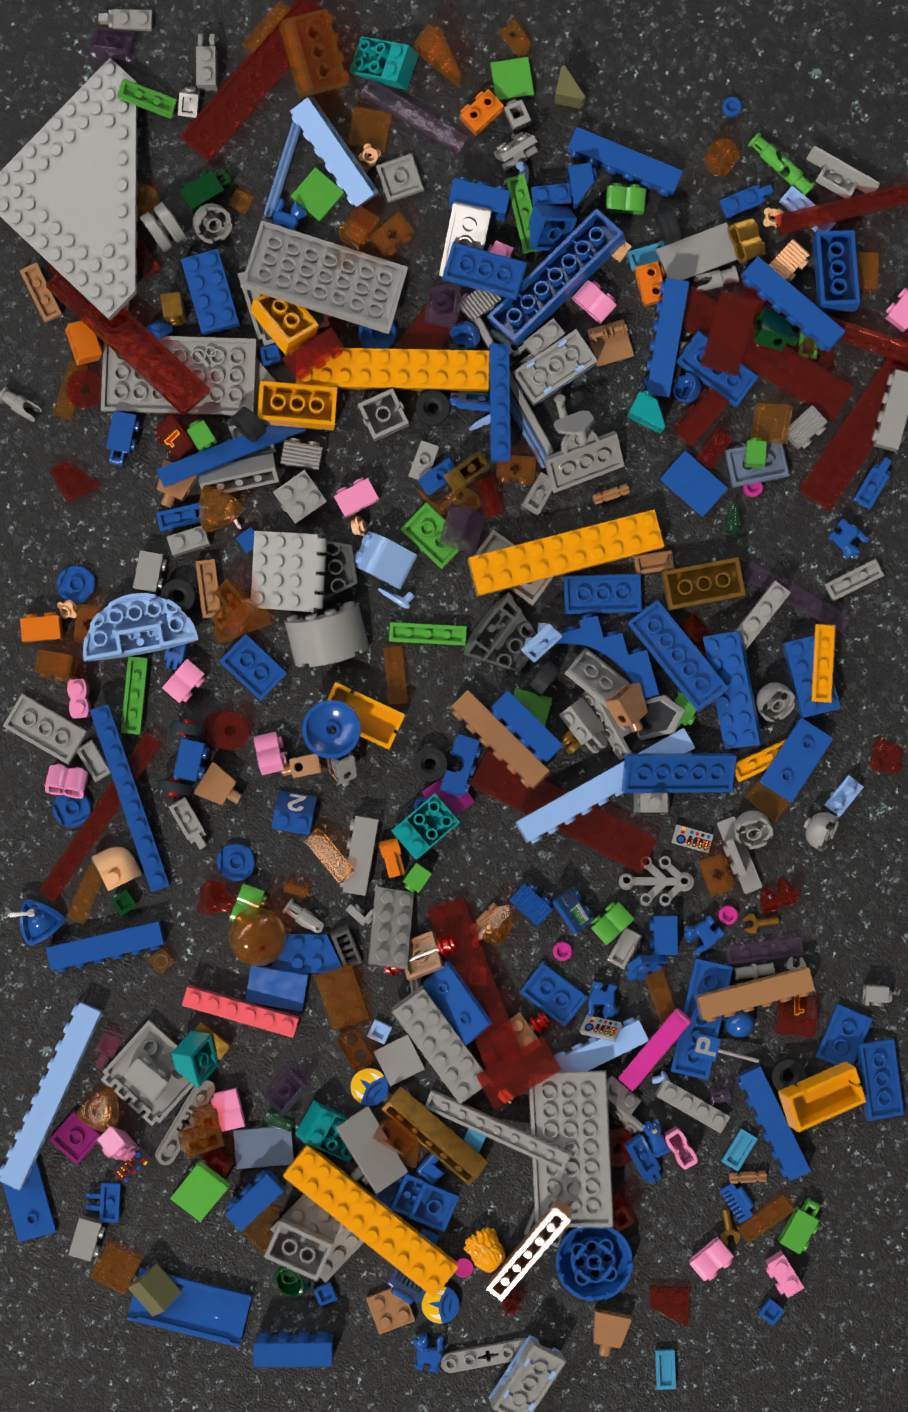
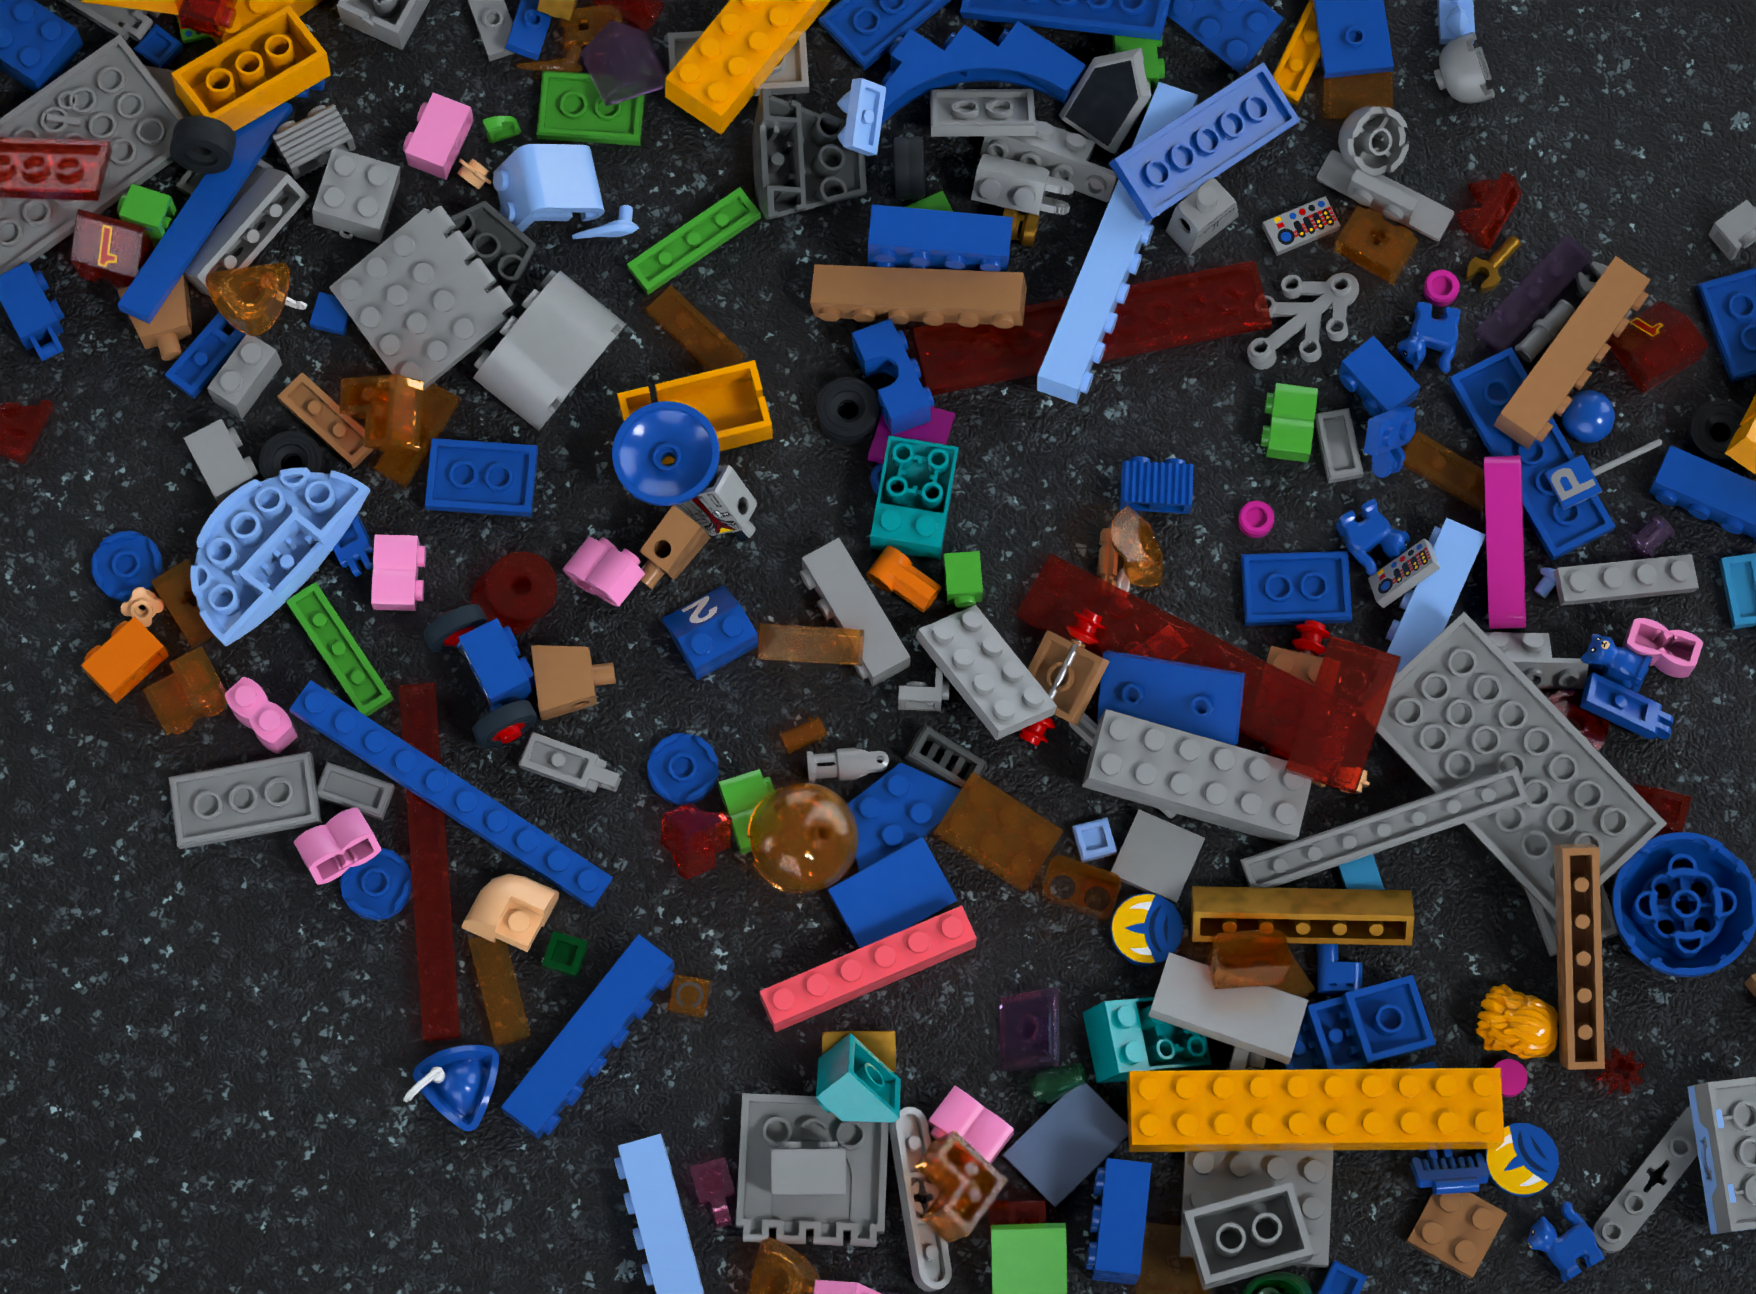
camera: 40 degrees left, 15 degrees down
blue slope [551,888,593,935] -> none
medium nougat torso [605,683,648,732] -> none
none -> bright green tile [483,116,522,144]

